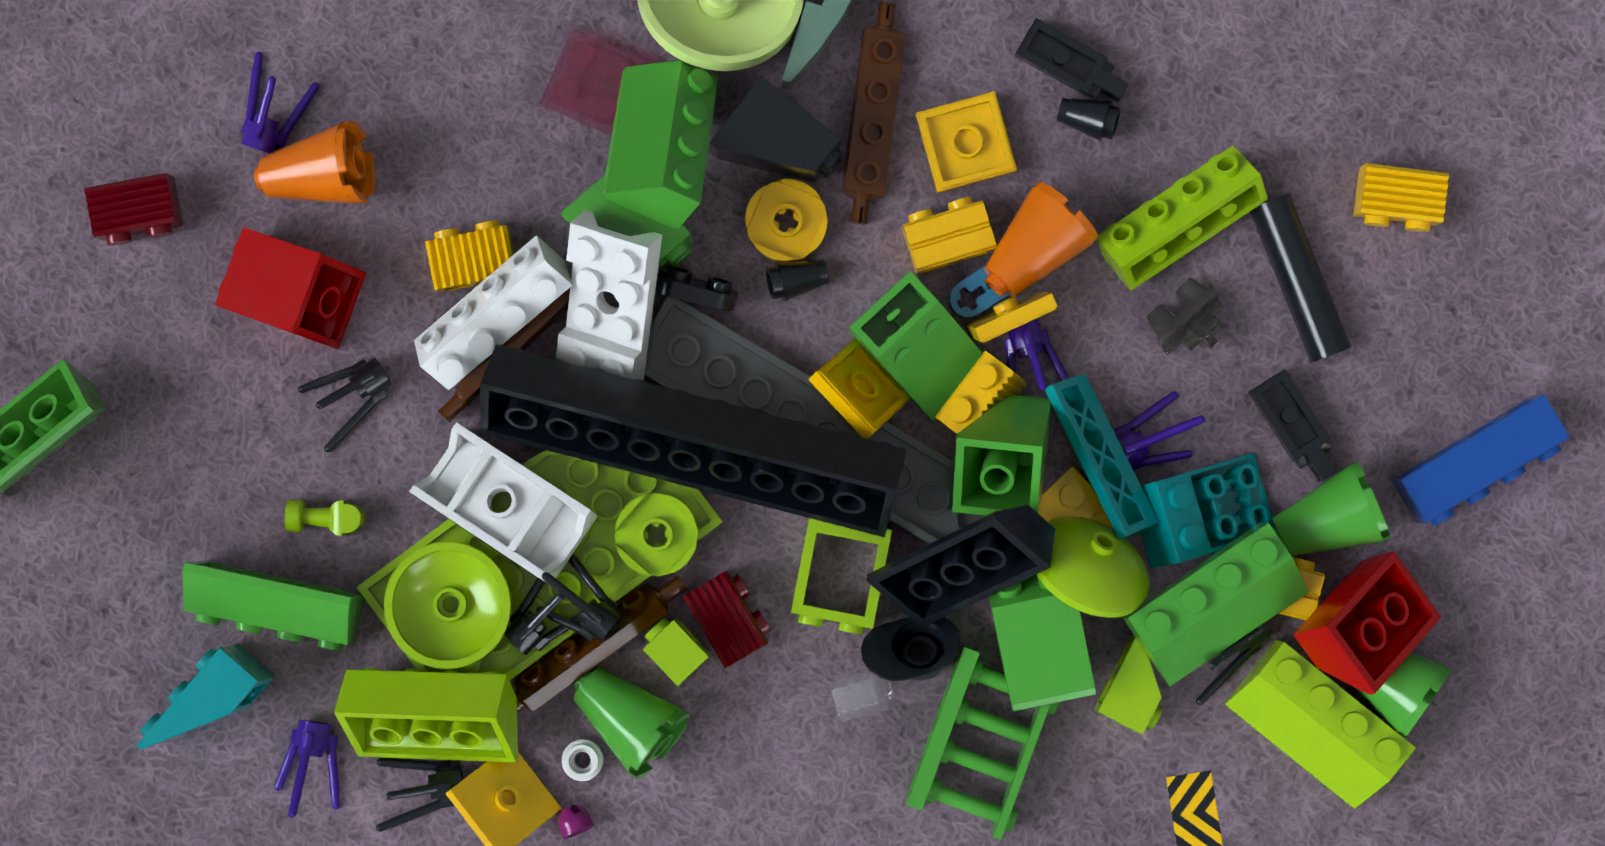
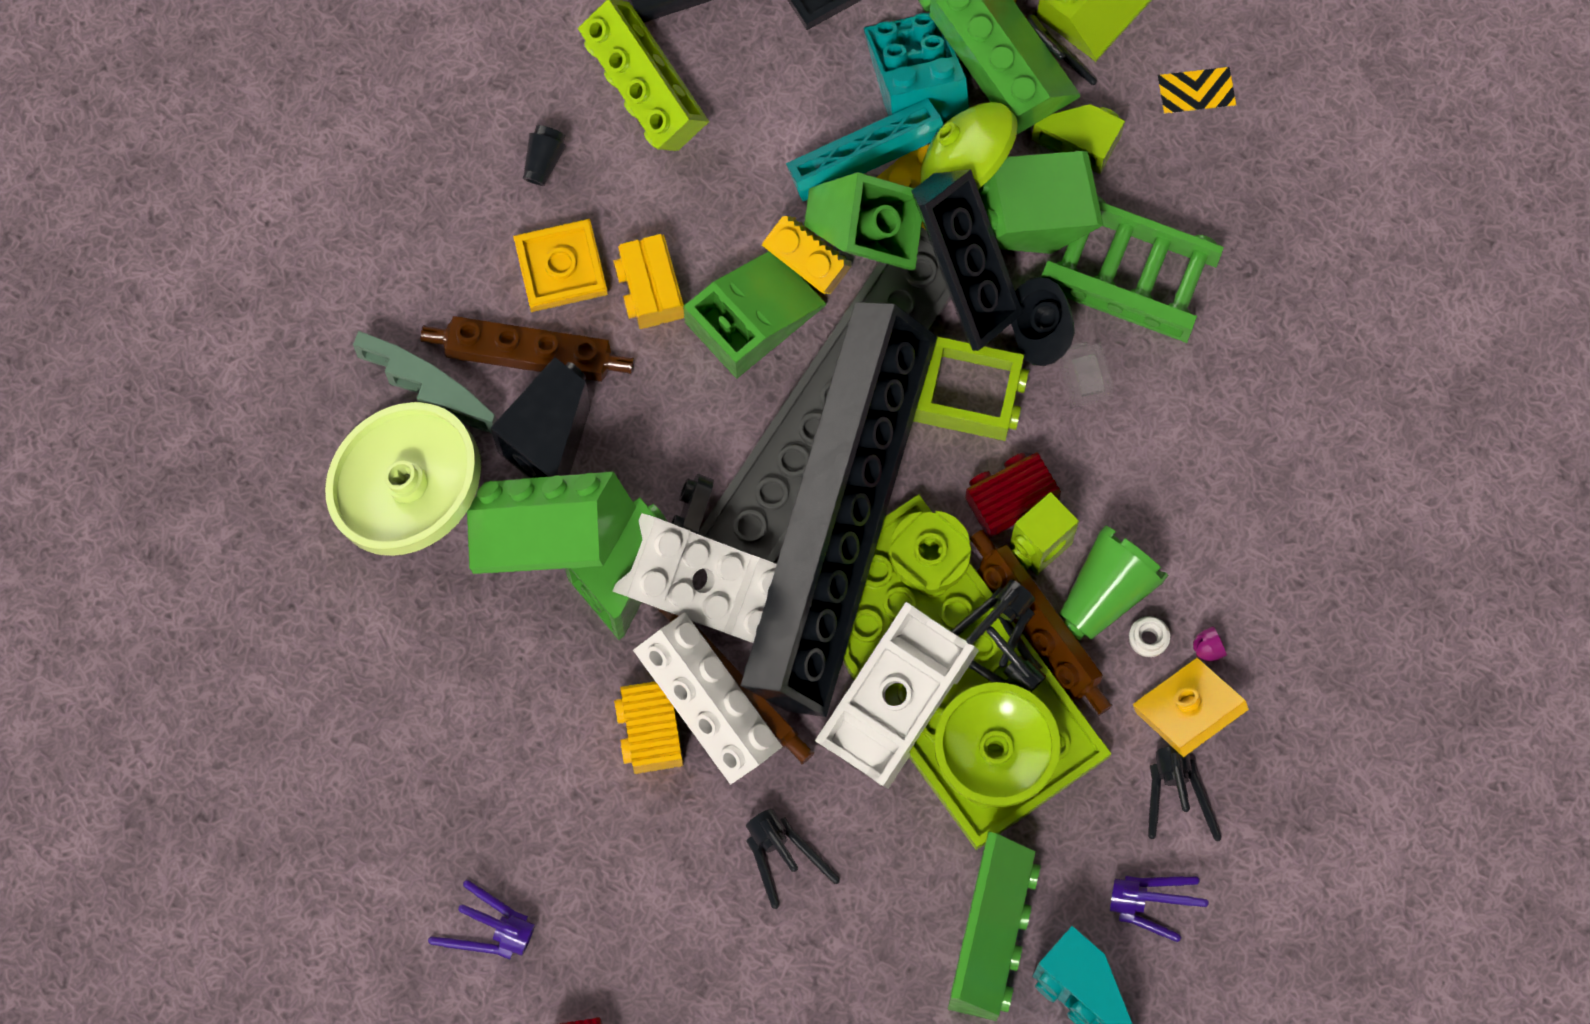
camera: 90 degrees left, 15 degrees down
red slope [215,227,367,350] -> none
orange cone [254,120,376,204] -> none
lime leg [284,499,366,537] -> none
lime slope [334,668,518,763] -> none
clear pink plate [539,29,649,137] -> none
yellow plate [745,179,828,261] -> none
black cone [765,260,829,302] -> none
yellow plate [808,339,911,439] -> none
dark azure beam [949,265,1008,318] -> none
yellow plate [965,291,1058,343] -> none
orange cone [984,182,1098,297] -> none
dark purple plant [1003,319,1069,390] -> none
black hinge [1015,18,1129,102] -> none
dark purple plant [1114,391,1205,471] -> none
clear smoke hips [1147,278,1223,355] -> none

